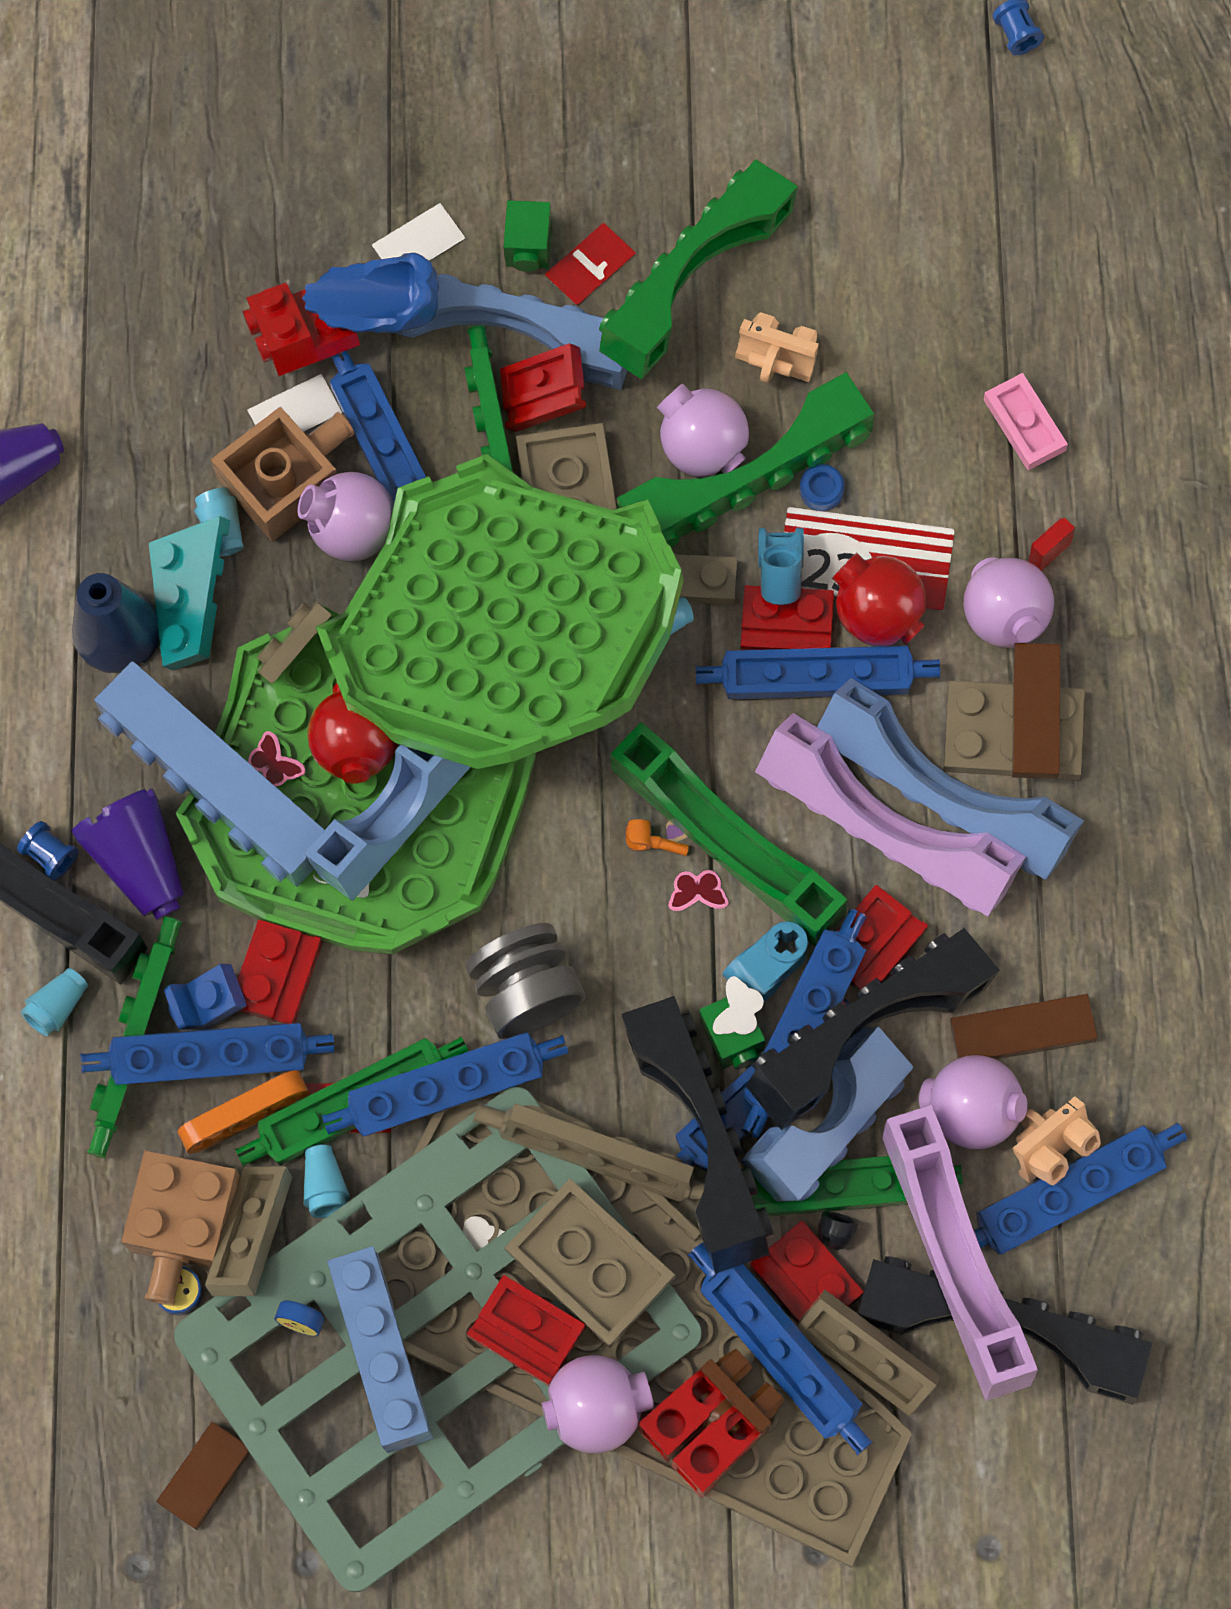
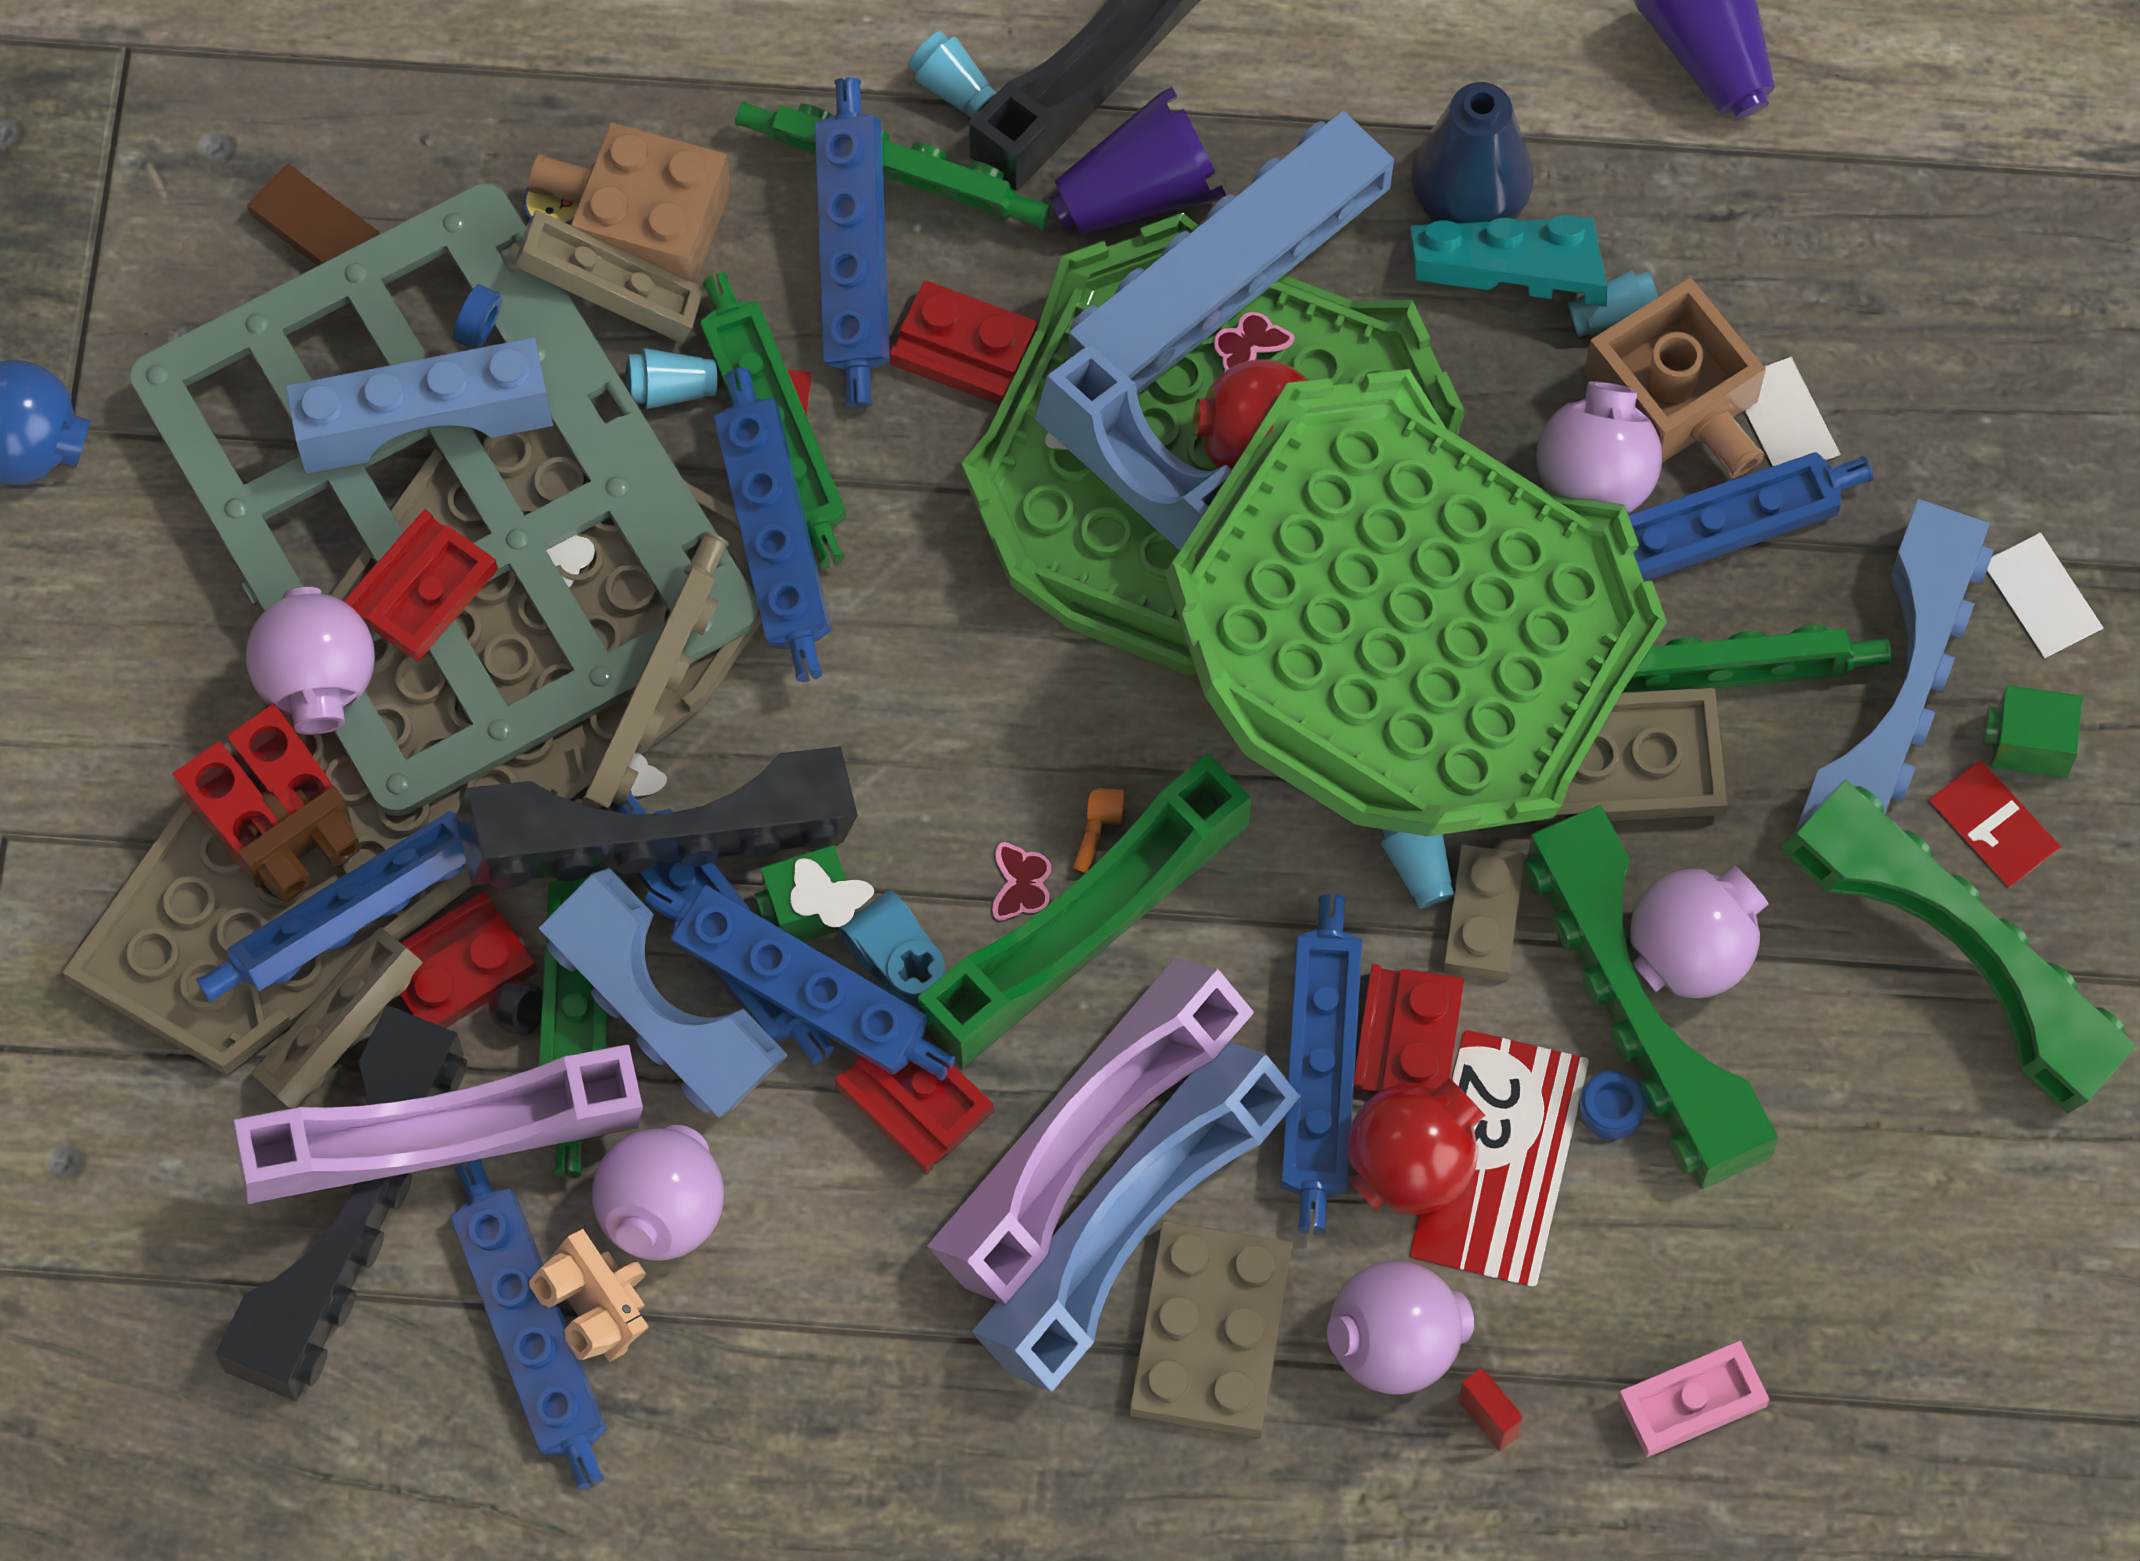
camera: 90 degrees right, 5 degrees down
blue bush [17,821,79,880] -> none
blue bracket [164,964,247,1030] -> none
orange beam [177,1070,309,1154] -> none
red plate [242,282,360,376] -> none
dark tan plate [257,601,332,684] -> none
blue hair [302,252,439,333] -> none
flat silver wheel [465,923,586,1039] -> none
red plate [500,343,586,432] -> none
dark tan plate [504,1178,675,1348] -> none
light nougat hips [735,312,819,384] -> none
black arch [746,928,1000,1130] -> none
dark azure piece [758,528,804,605] -> none
reddish brown tile [950,994,1097,1059] -> none
reddish brown tile [1012,643,1060,779] -> none

